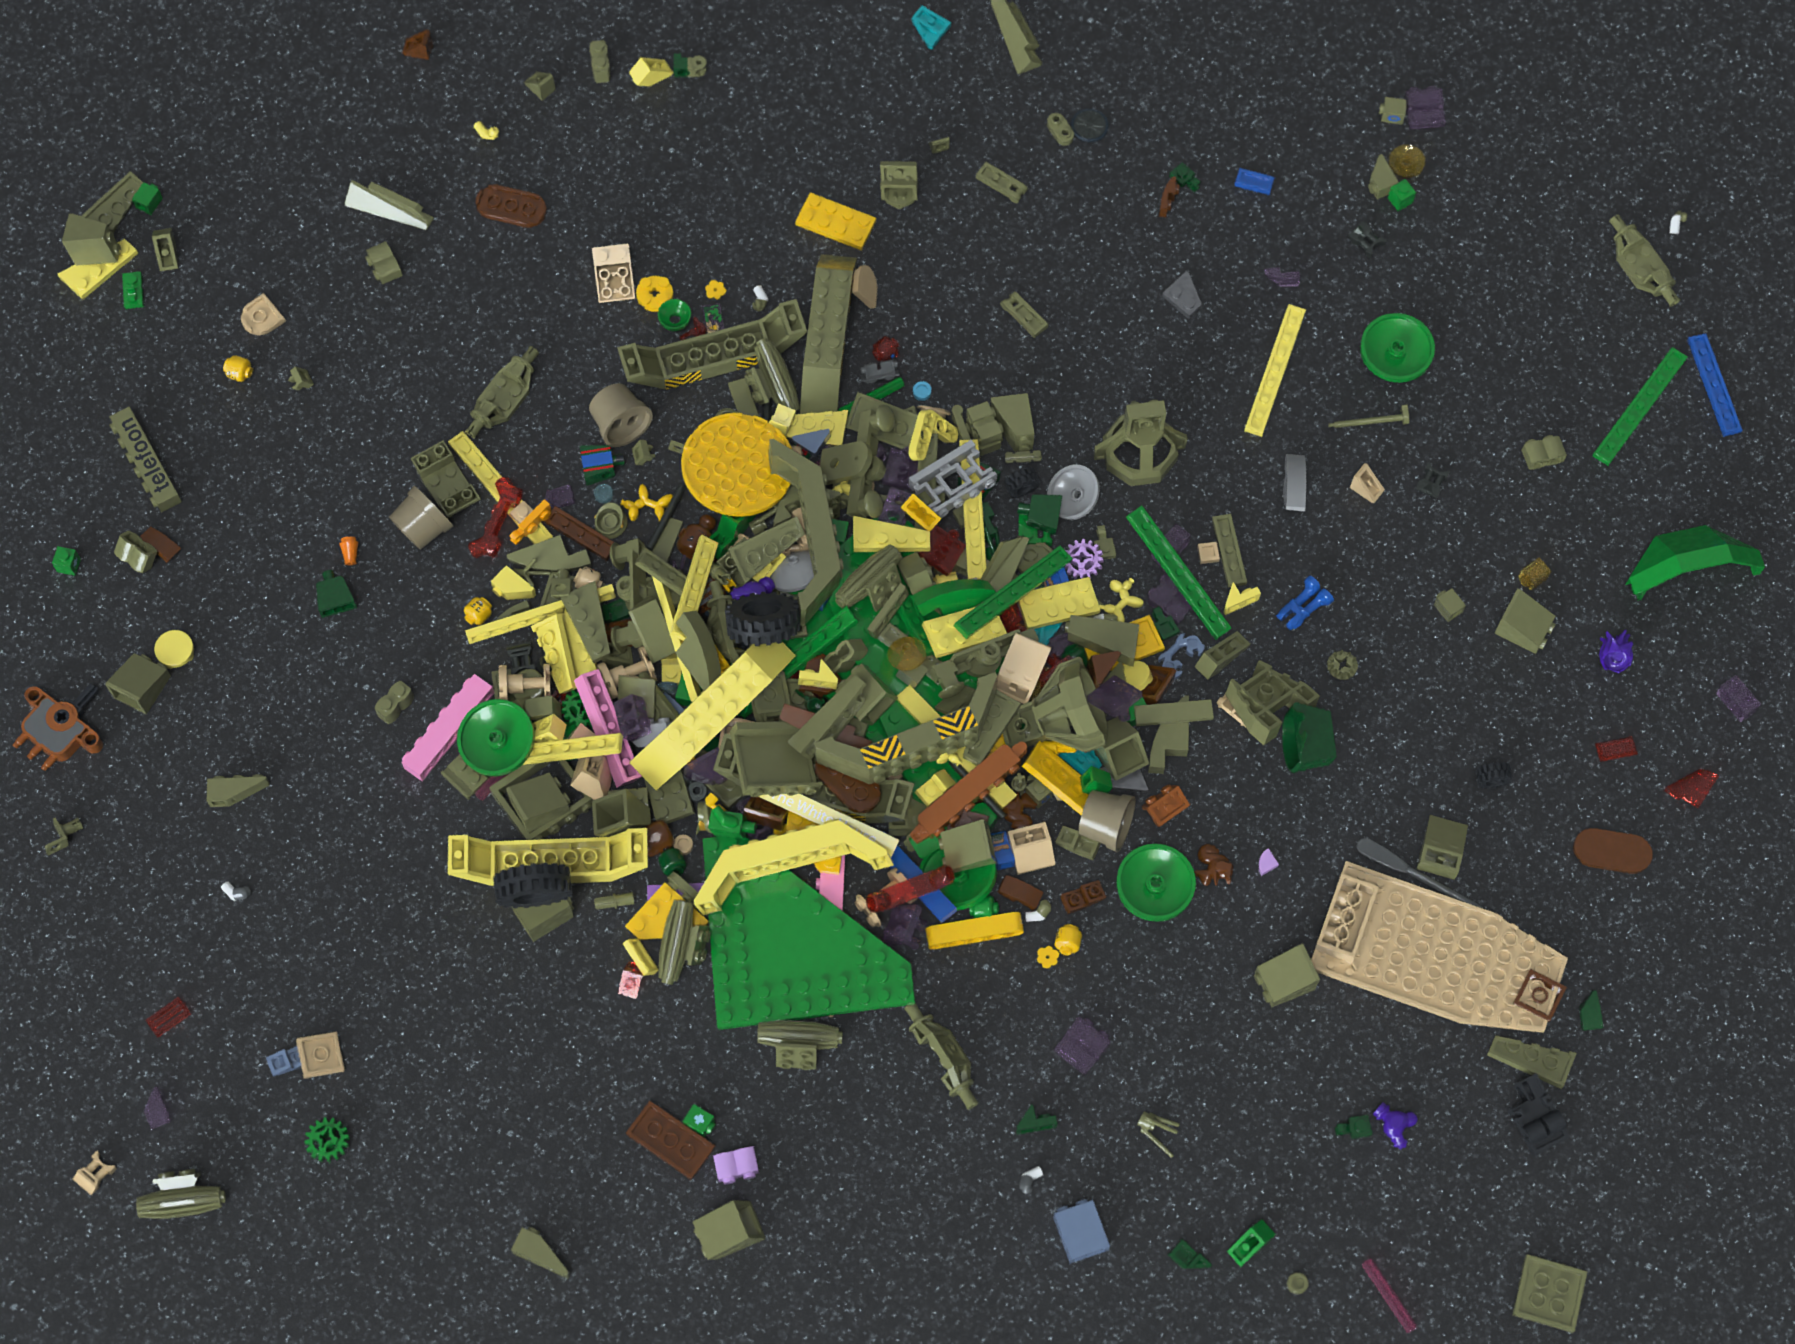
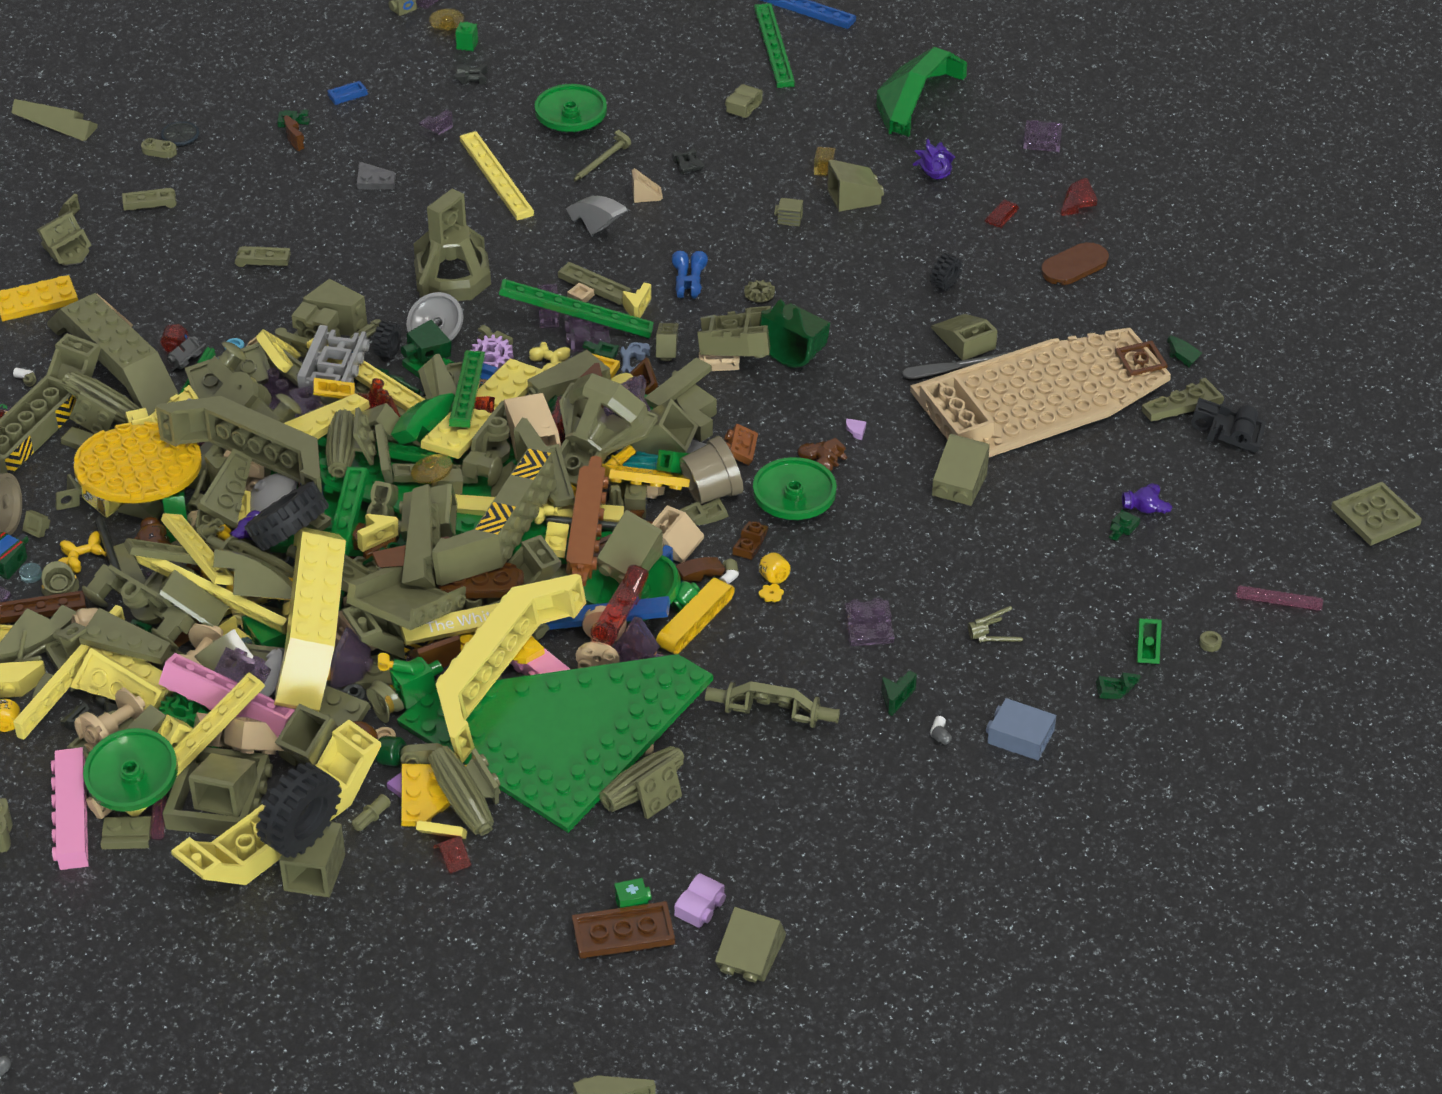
camera: 45 degrees left, 25 degrees down
olive slope [1368,154,1399,199] -> none

